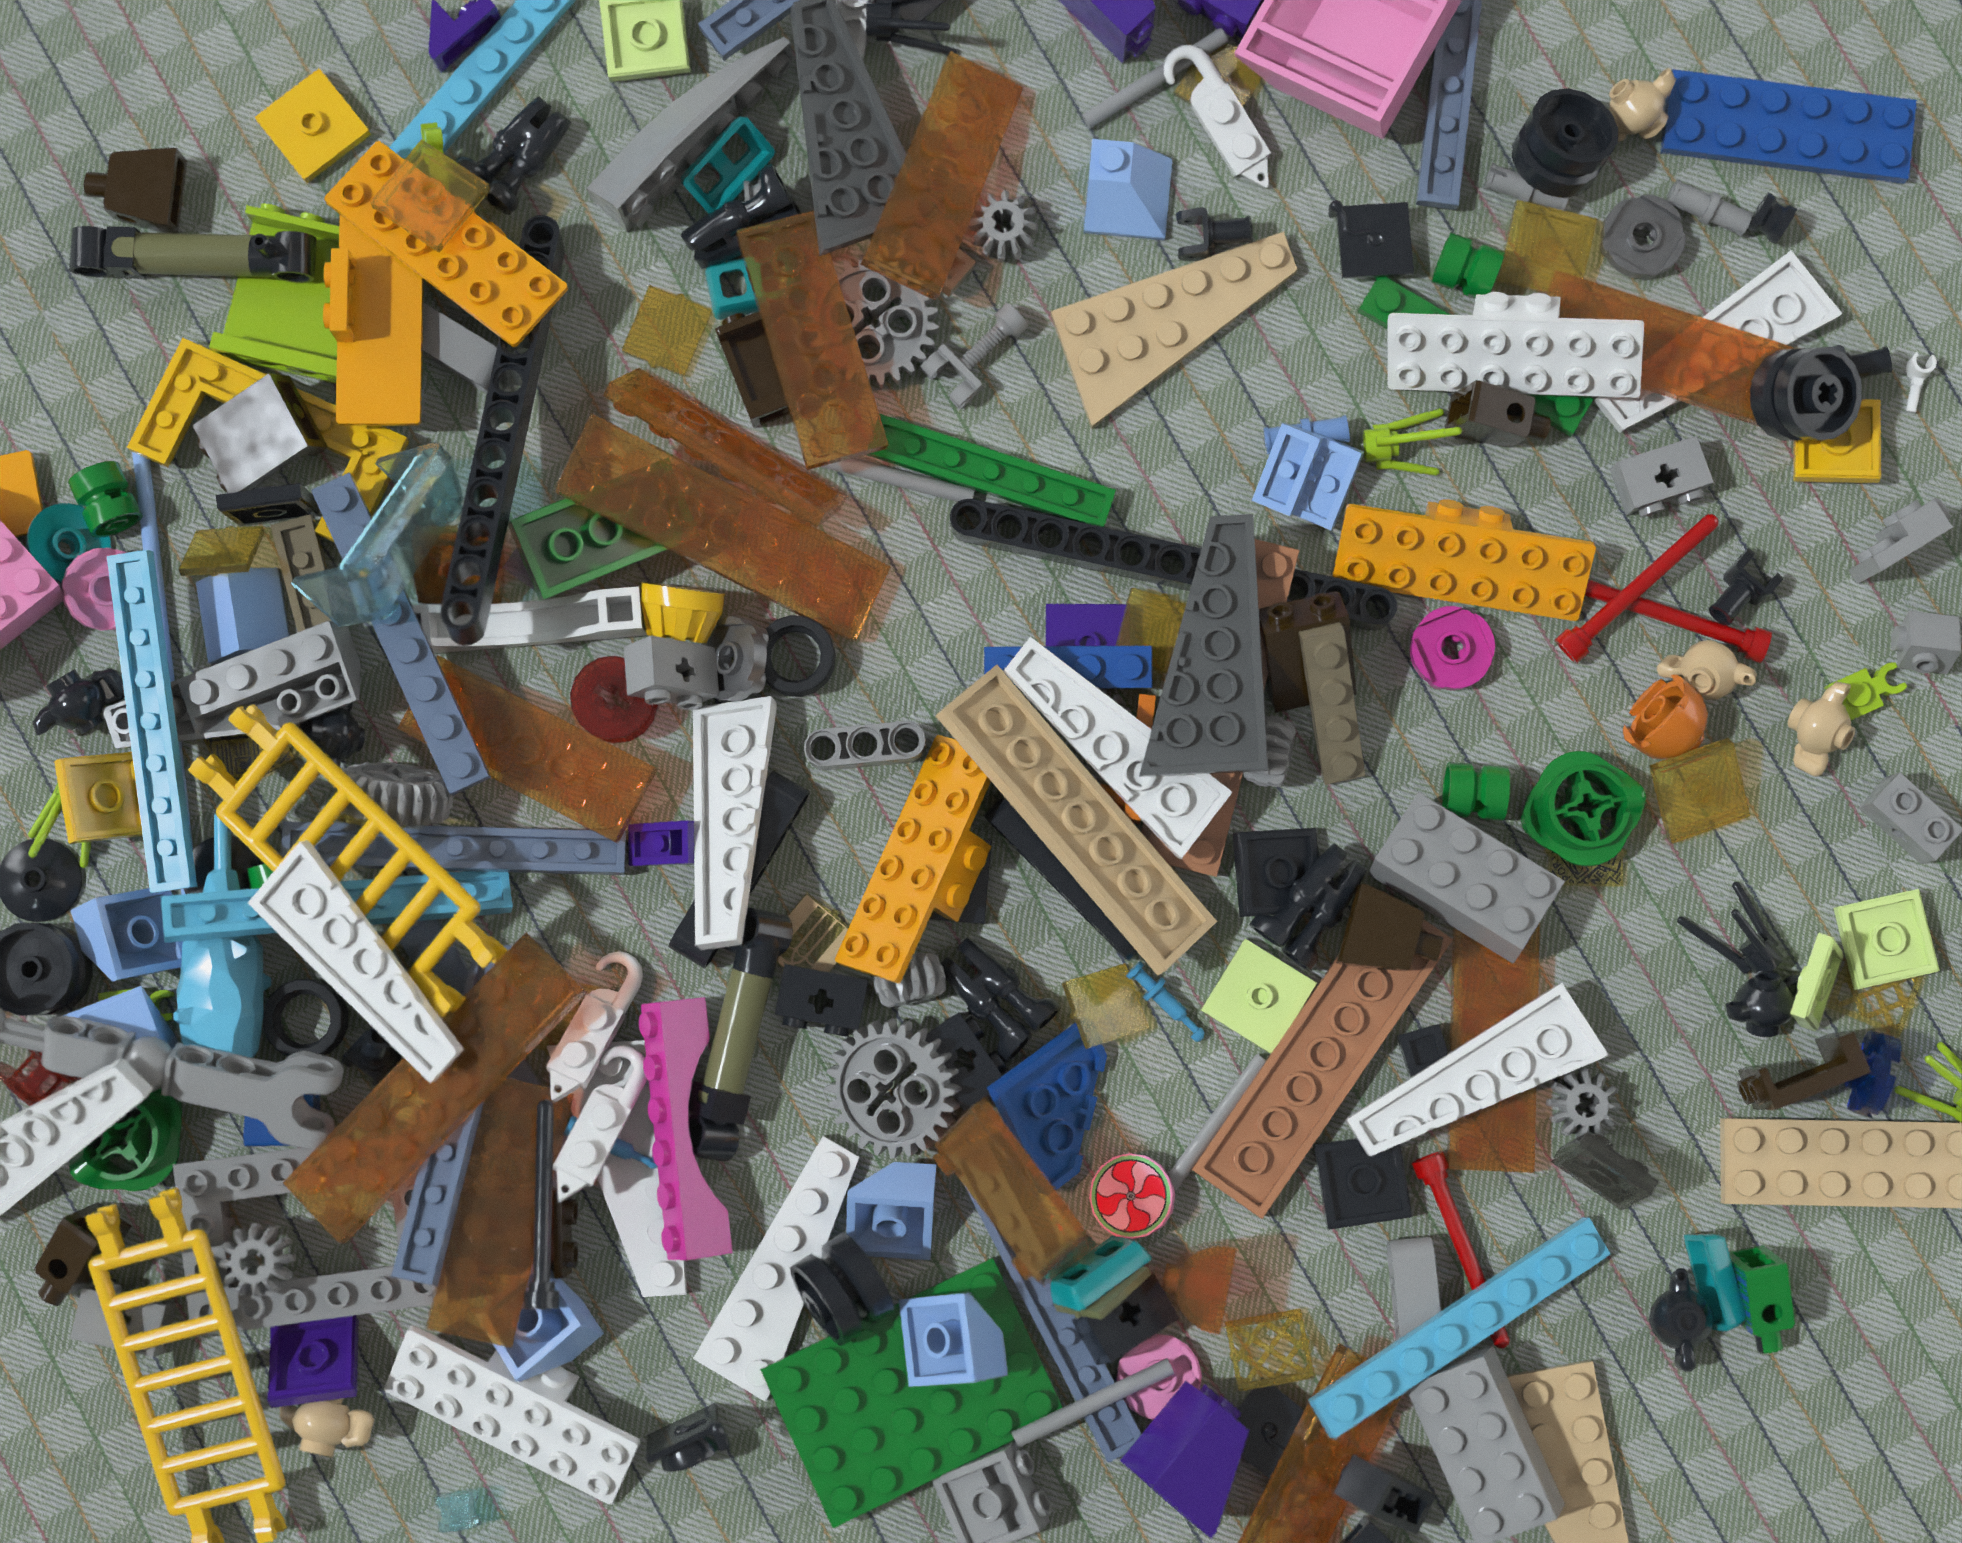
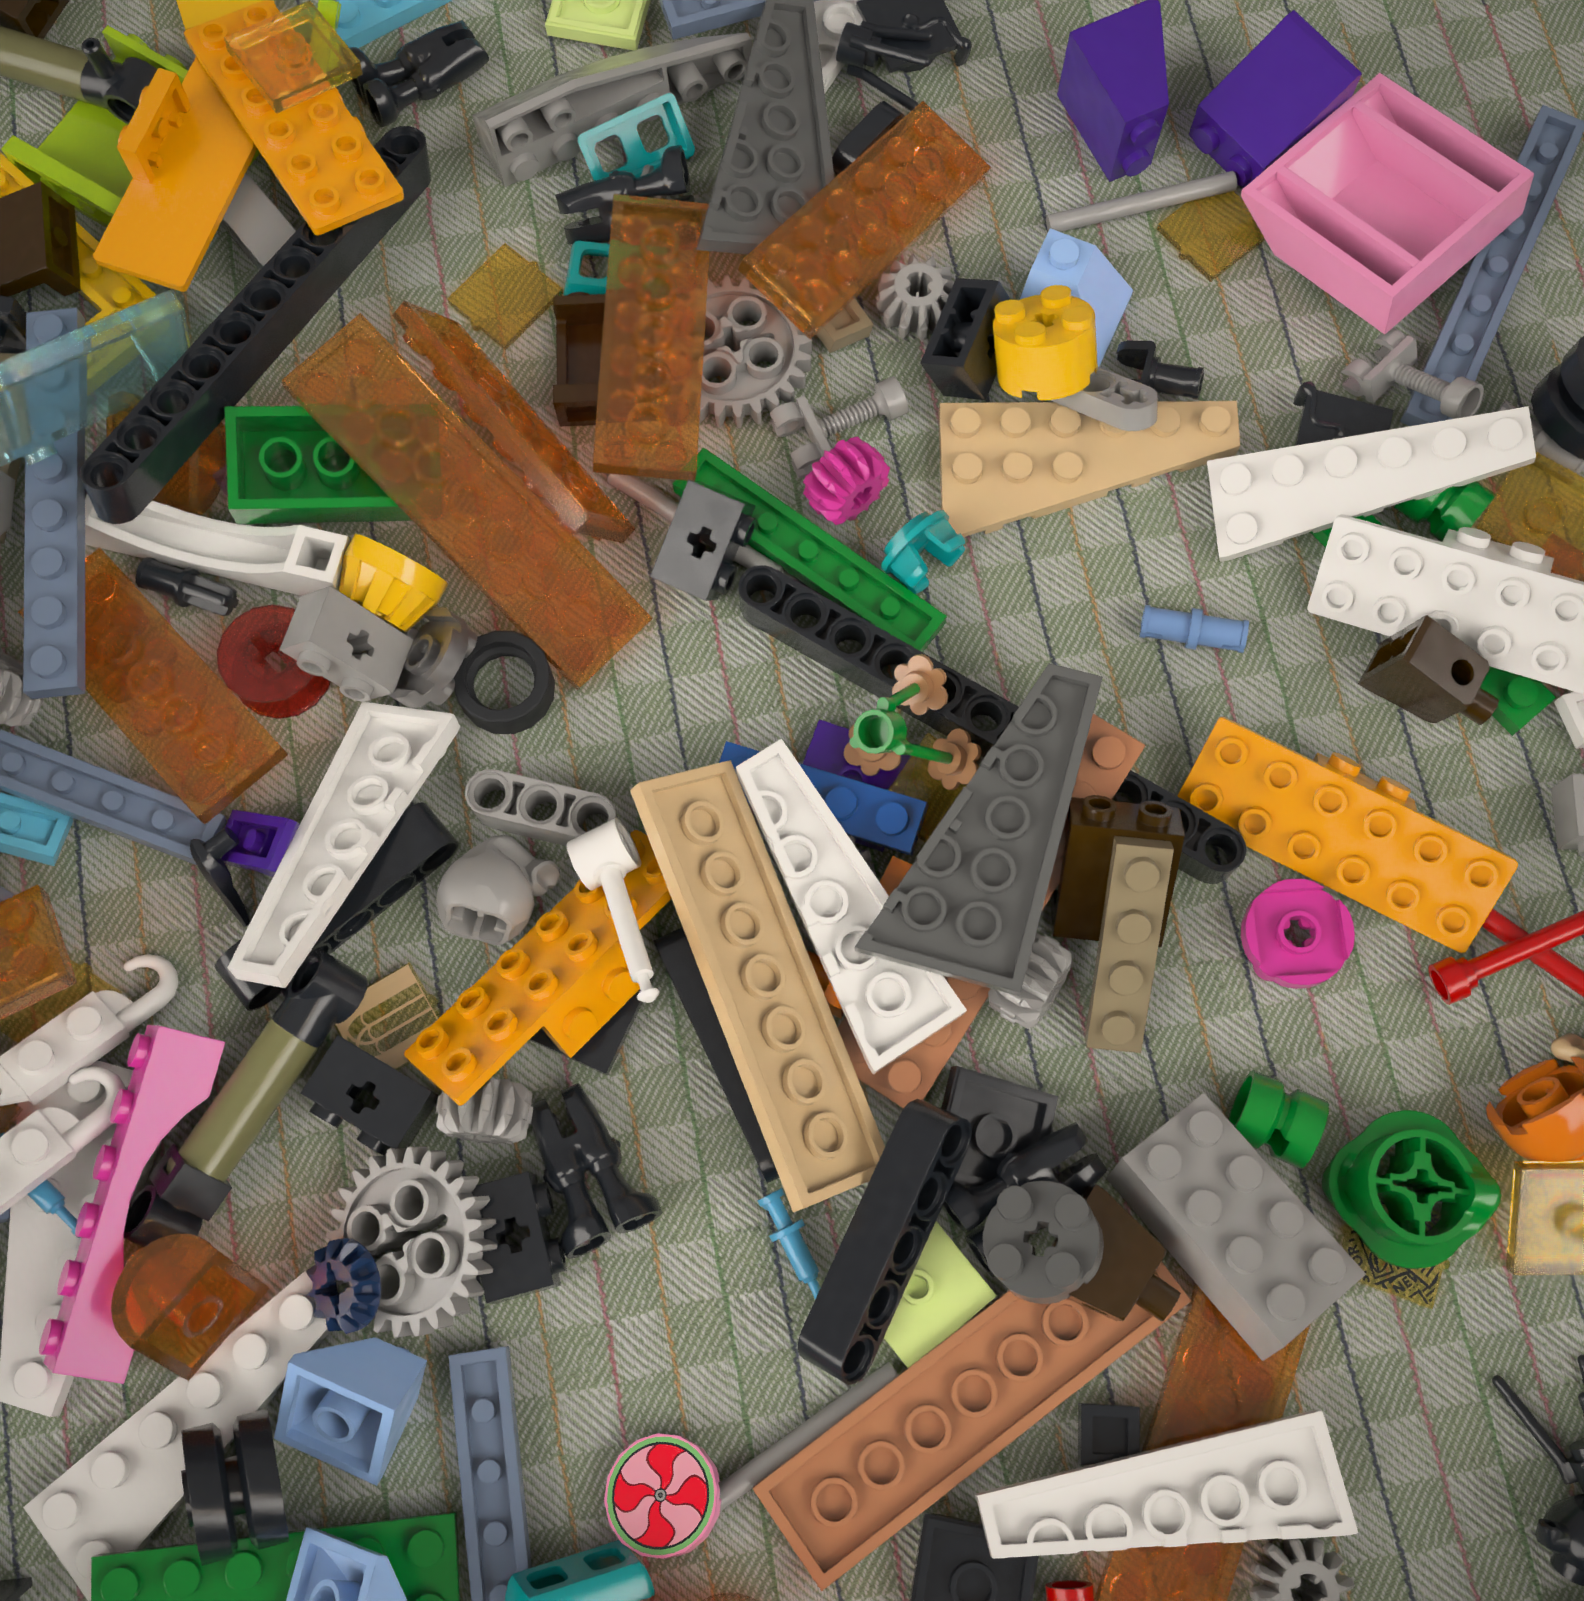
camera: 20 degrees right, 10 degrees down
clear orange windscreen [933,1097,1097,1287] -> none
blue plate [987,1018,1107,1196] -> none
clear yellow piece [1062,963,1149,1049] -> none
white plate [1164,45,1271,188] -> none
light blue slope [1252,423,1364,530] -> none
lime plant [1363,409,1462,476] -> none
none -> clear orange brick [111,1234,270,1381]
none -> black axle [135,557,239,616]
none -> black bar [190,827,250,927]
none -> dark blue gear [306,1238,381,1334]
none -> light grey piece [436,835,560,945]
none -> white piece [567,818,659,1003]
none -> brick [650,480,757,601]
none -> black beam [798,1099,972,1385]
none -> dark pink gear [803,436,890,525]
none -> black beam [832,101,906,184]
none -> medium nougat plant [843,654,981,790]
none -> teal piece [881,510,965,594]
none -> black brick [920,278,1011,400]
none -> dark grey plate [983,1181,1104,1304]
none -> yellow brick [993,285,1098,400]
none -> light grey beam [1036,367,1158,431]
none -> white wing [1207,406,1536,562]
none -> light grey bar [1340,328,1484,419]

